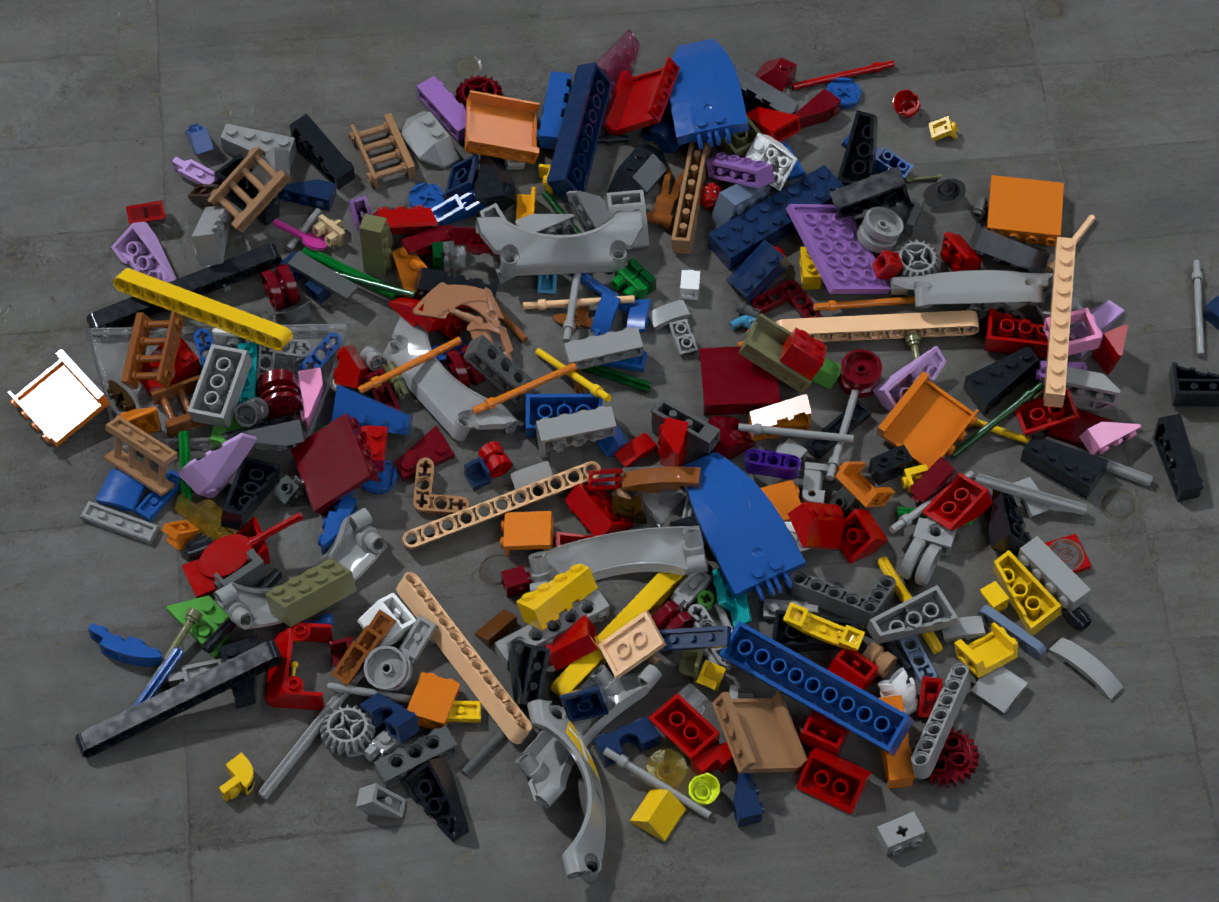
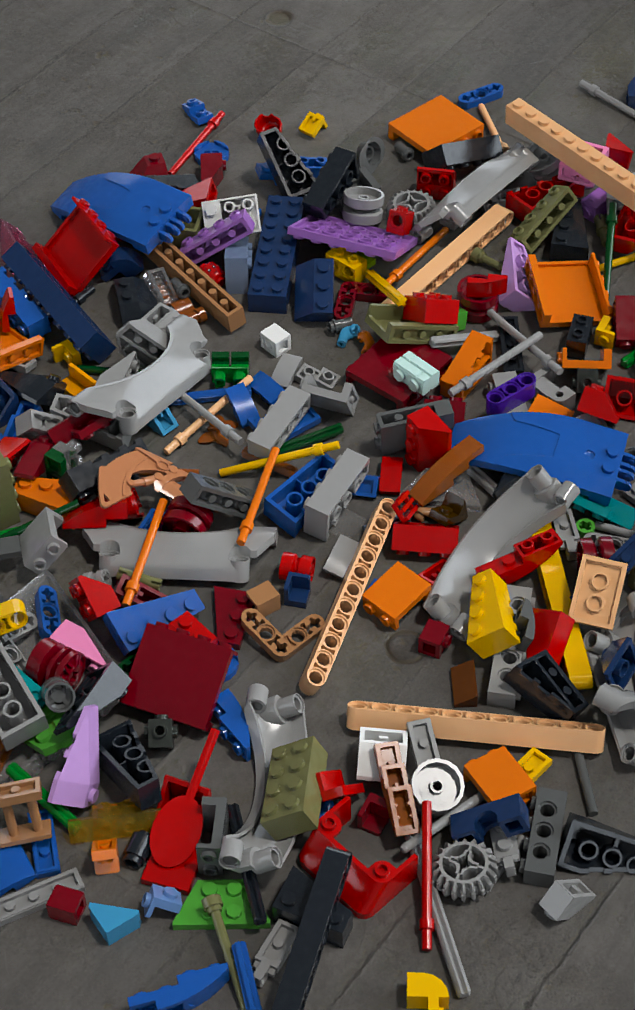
camera: 45 degrees left, 10 degrees down
none -> red slope [0,287,16,333]
none -> light grey brick [15,409,63,441]
none -> light grey panel [19,507,68,575]
none -> dark red panel [46,884,87,926]
none -> dark azure slope [88,902,141,946]
none -> medium blue bracket [141,884,182,918]
none -> clear slope [143,267,179,304]
none -> dark grey pin [169,277,191,298]
none -> blue slope [182,98,213,125]
none -> medium nougat panel [246,580,281,617]
none -> light grey panel [299,372,360,416]
none -> red panel [316,769,365,802]
none -> yellow axle [365,269,407,307]
none -> light aqua brick [393,351,440,396]
none -> red bar [419,800,434,951]
none -> light grey axle [429,330,499,348]
none -> blue beam [458,83,503,110]
none -> red slope [466,274,508,298]
none -> red slope [474,528,563,585]
none -> olive brick [509,185,578,254]
none -> dark grey slope [514,598,535,652]

